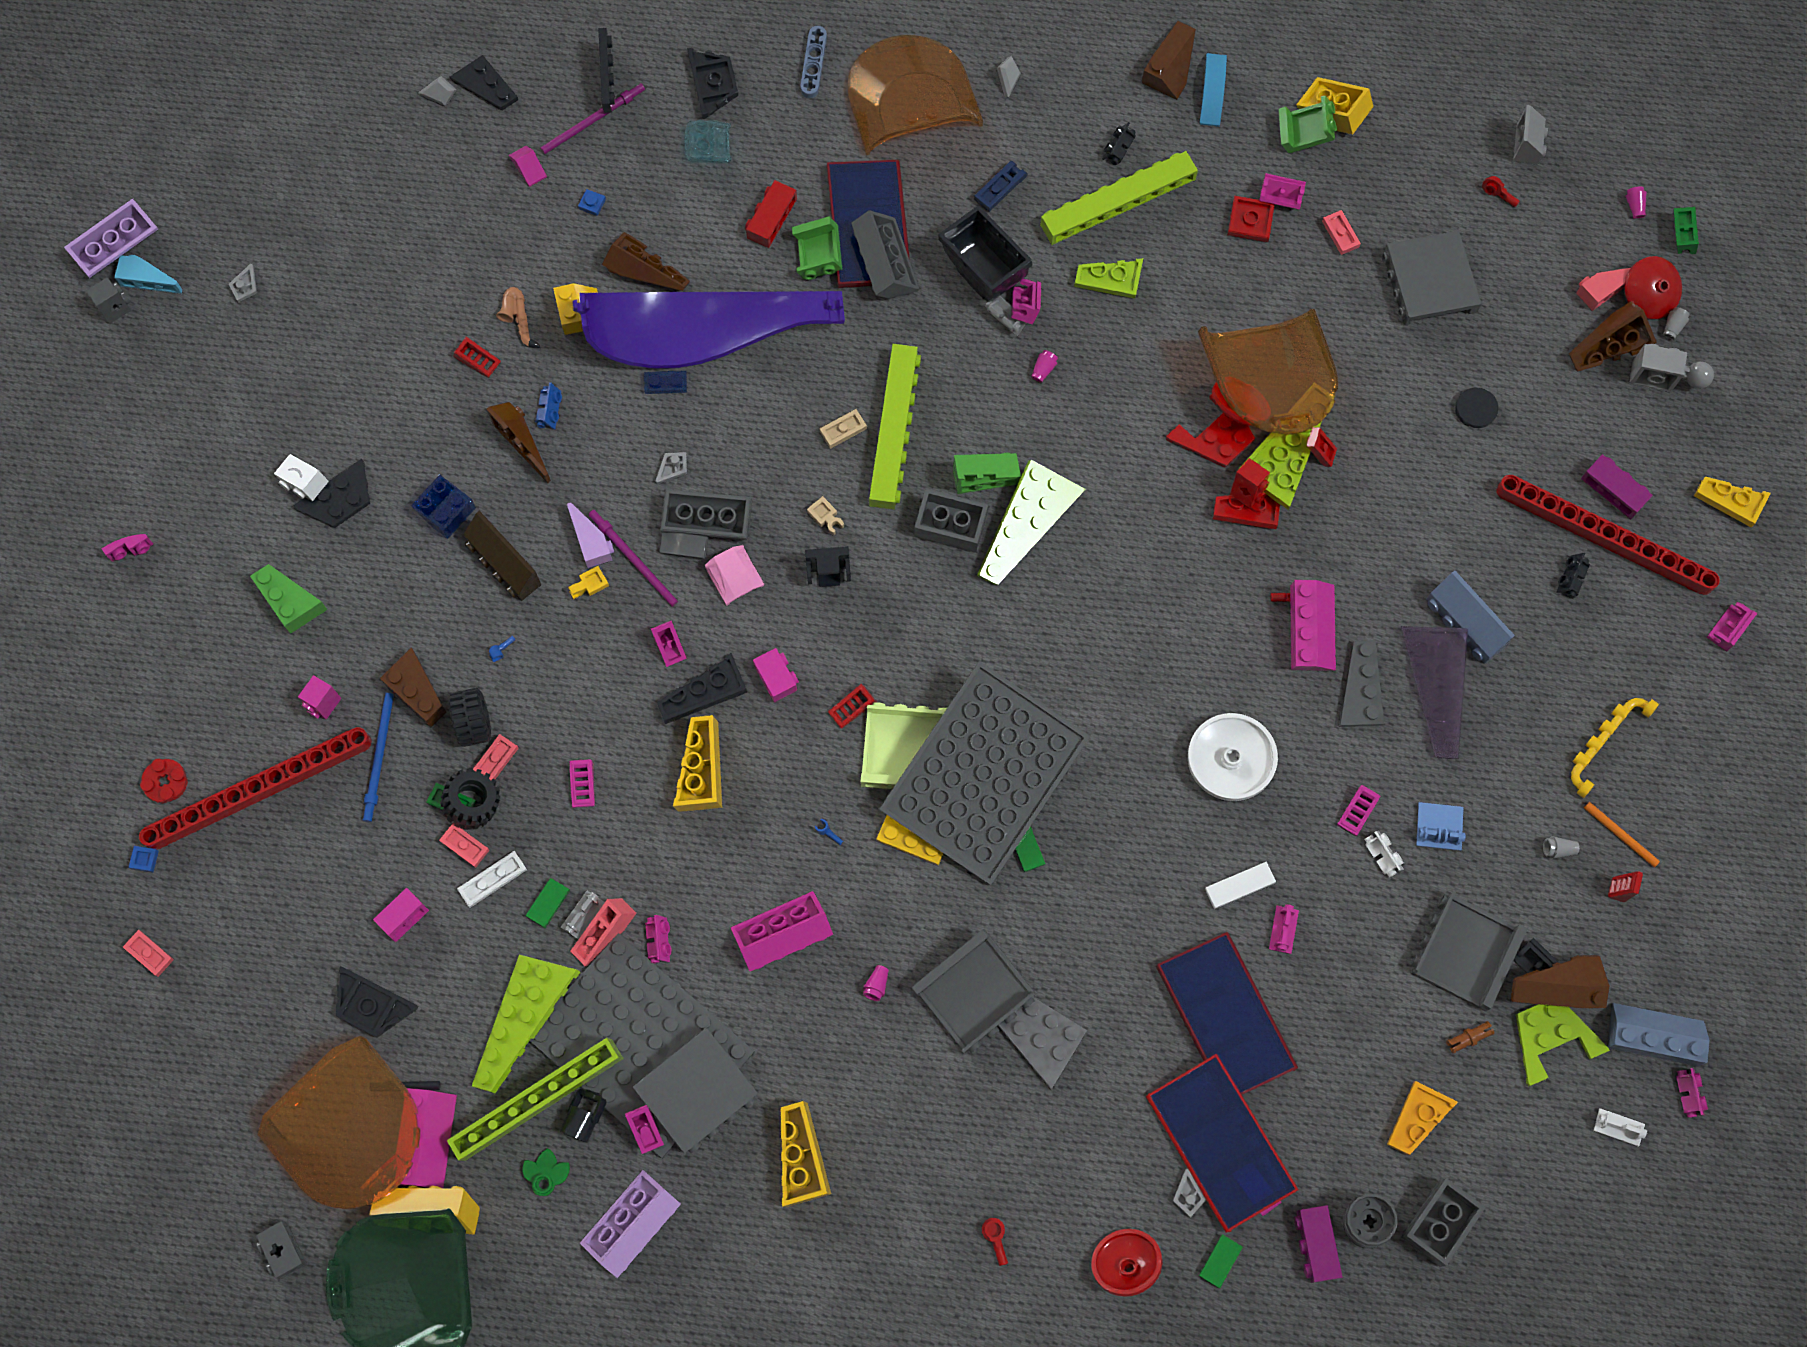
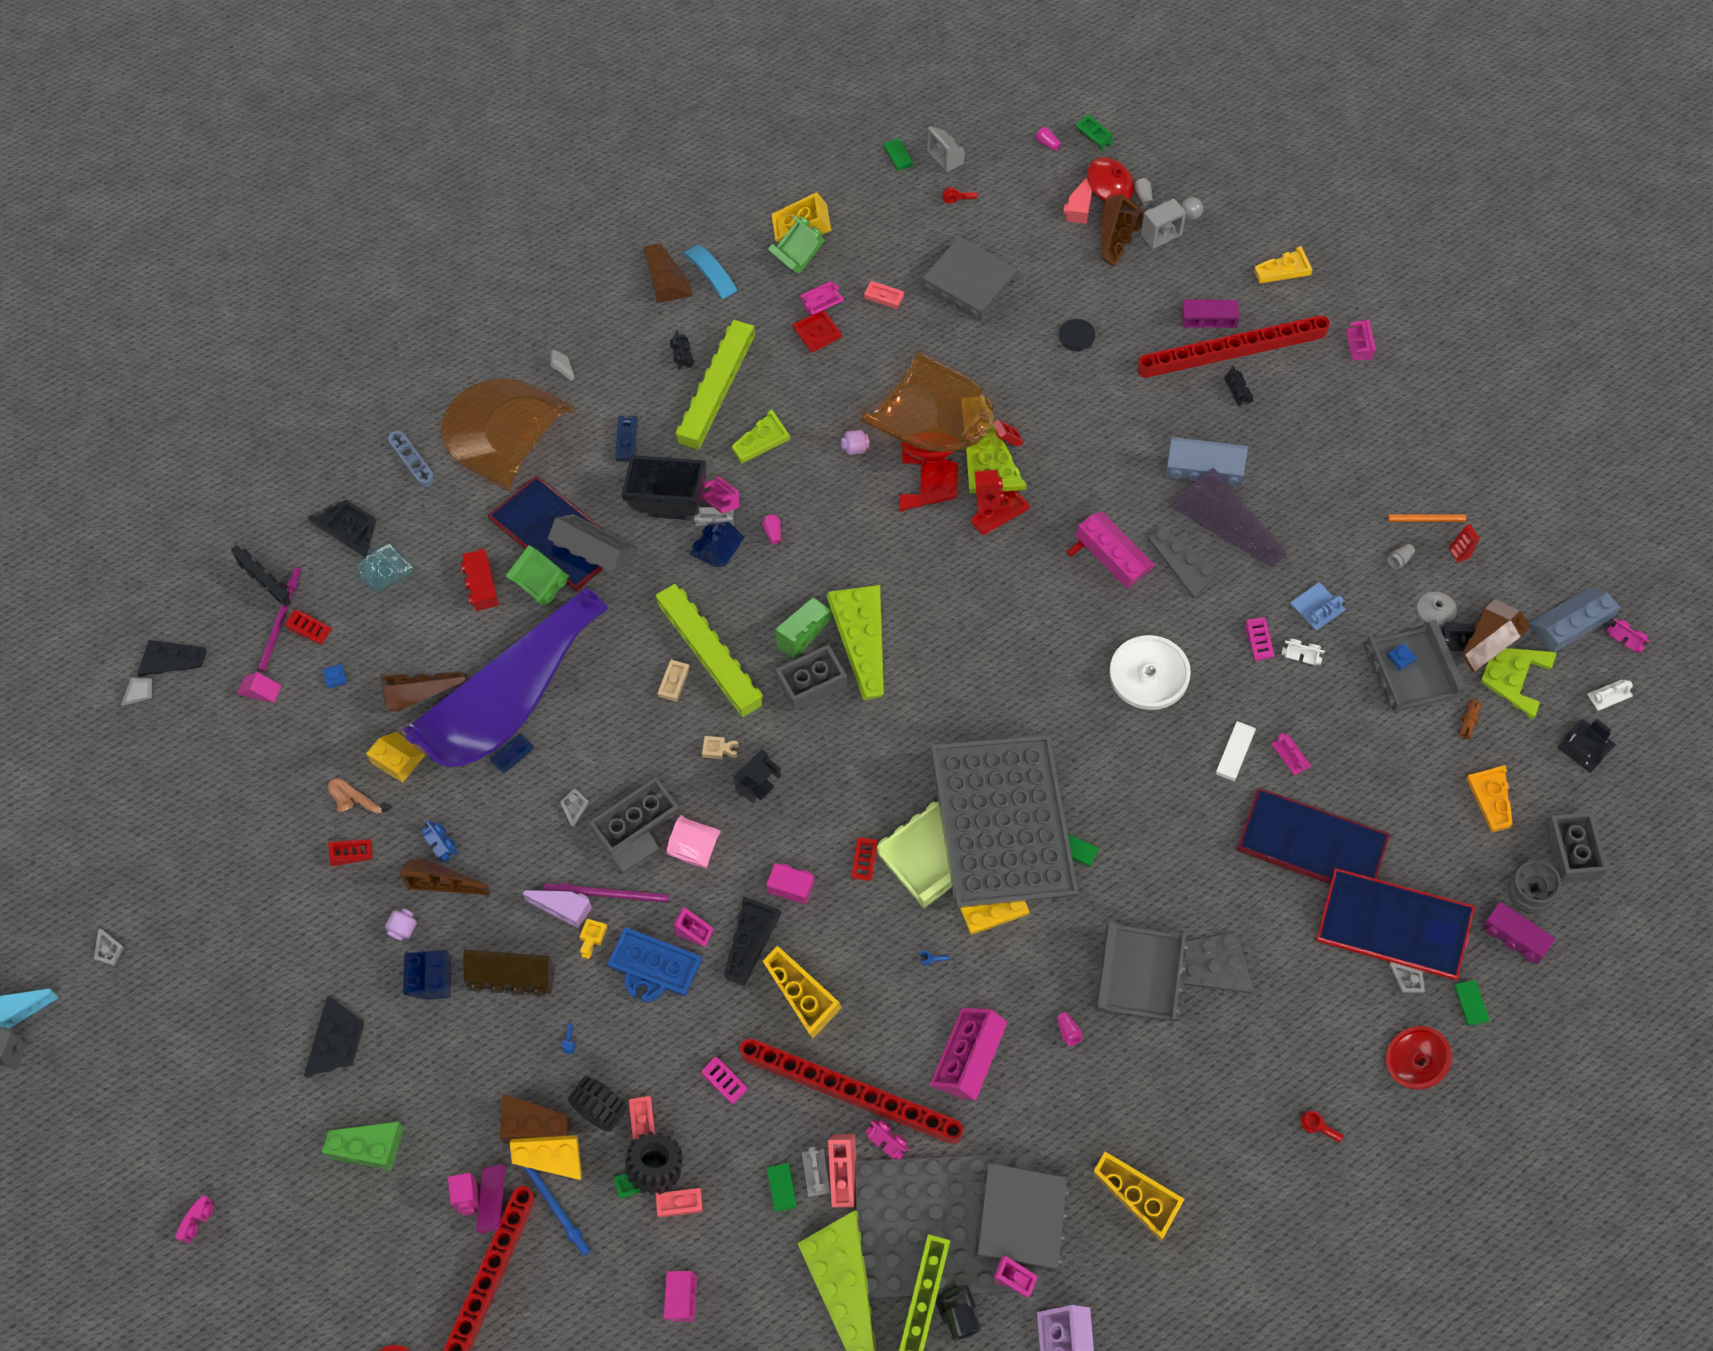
camera: 40 degrees left, 10 degrees down
white brick [274,454,329,501] -> none
white tile [457,851,527,908] -> none
yellow bar [1571,698,1659,798] -> none
none -> red slope [285,609,332,645]
none -> lavender head [385,908,417,941]
none -> magenta tile [476,1164,506,1234]
none -> yellow wing [510,1135,582,1180]
none -> blue plate [607,927,703,1003]
none -> clear blue slope [689,522,745,567]
none -> red beam [740,1038,963,1144]
none -> lavender head [840,430,869,455]
none -> green tile [883,138,913,171]
none -> blue plate [1387,643,1417,671]
none -> light grey dish [1417,592,1457,626]
none -> black panel [1557,719,1617,774]

